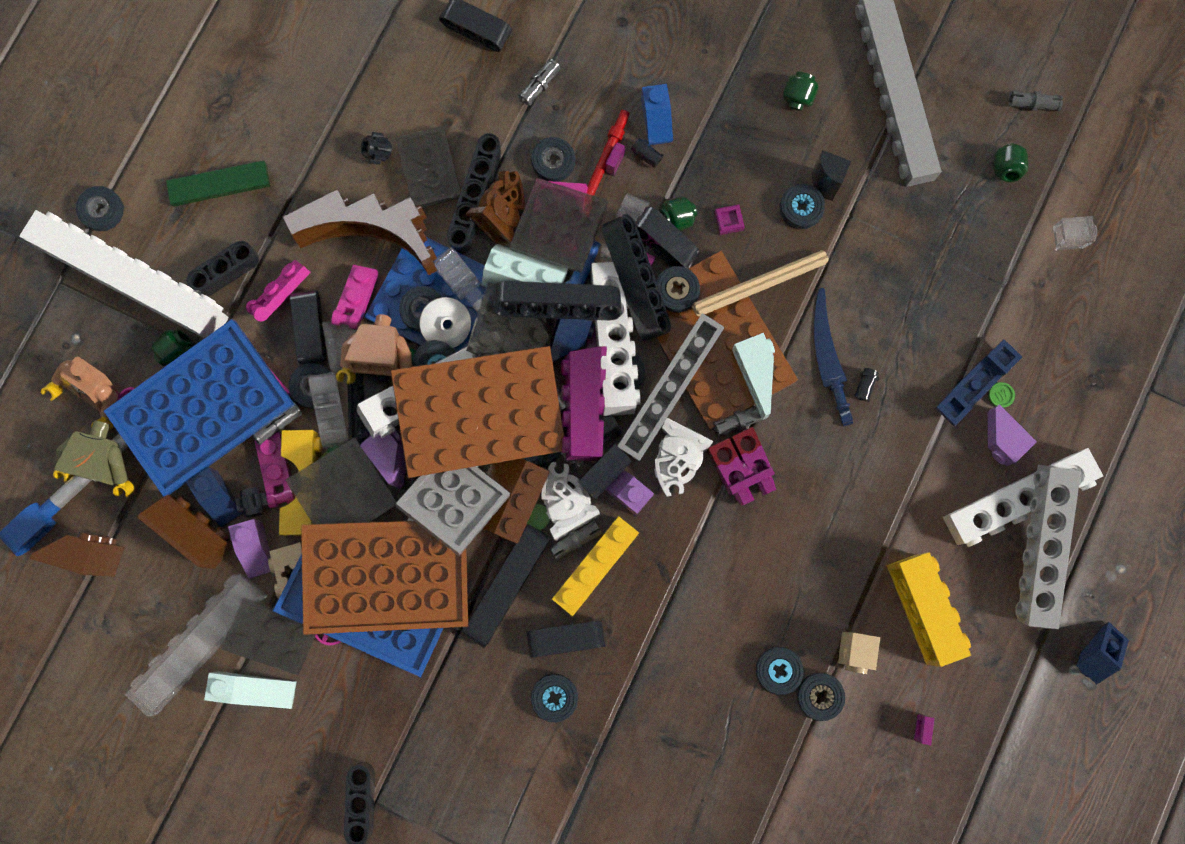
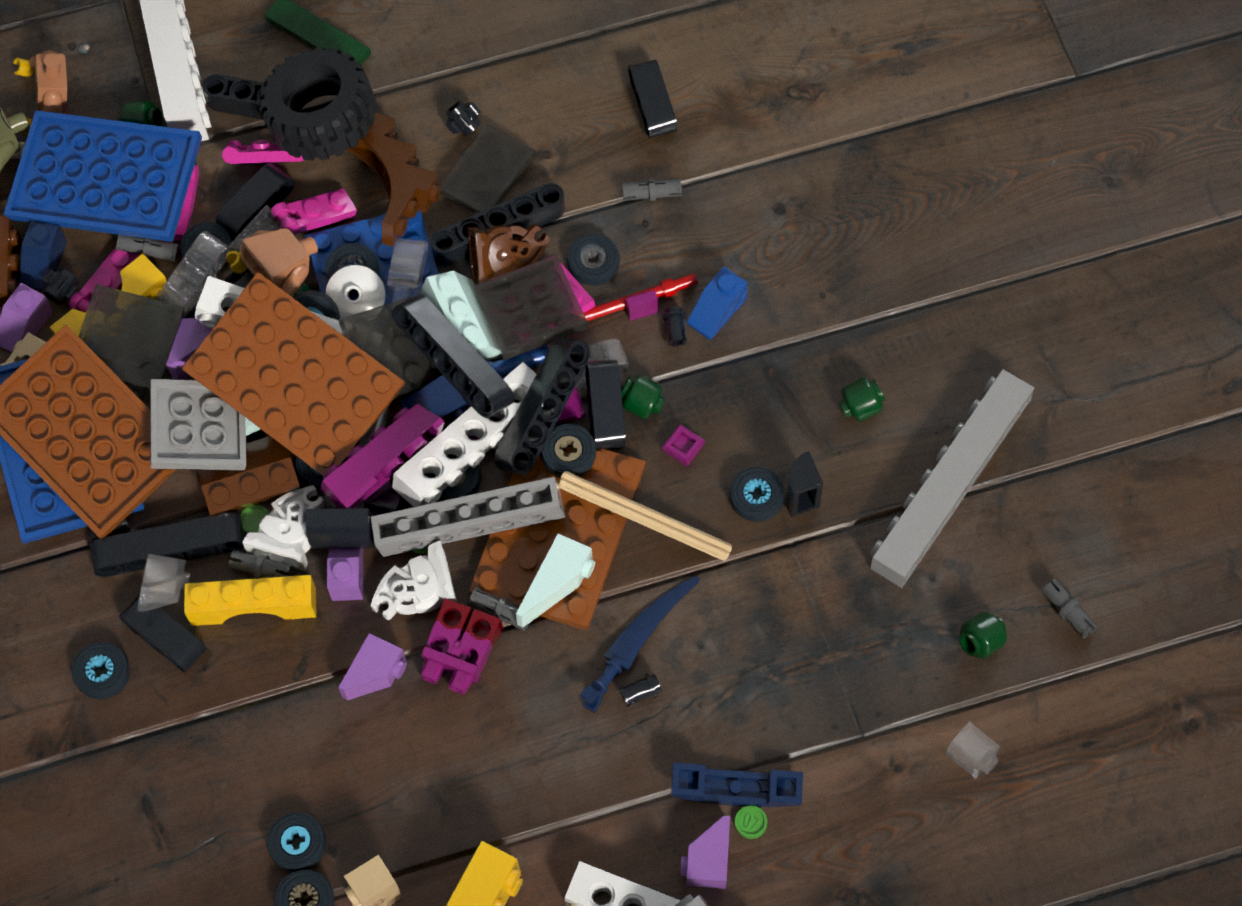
camera: 50 degrees right, 15 degrees down
none -> clear slope [137,554,190,612]
none -> black tyre [259,47,377,161]
none -> medium lavender slope [338,633,407,700]

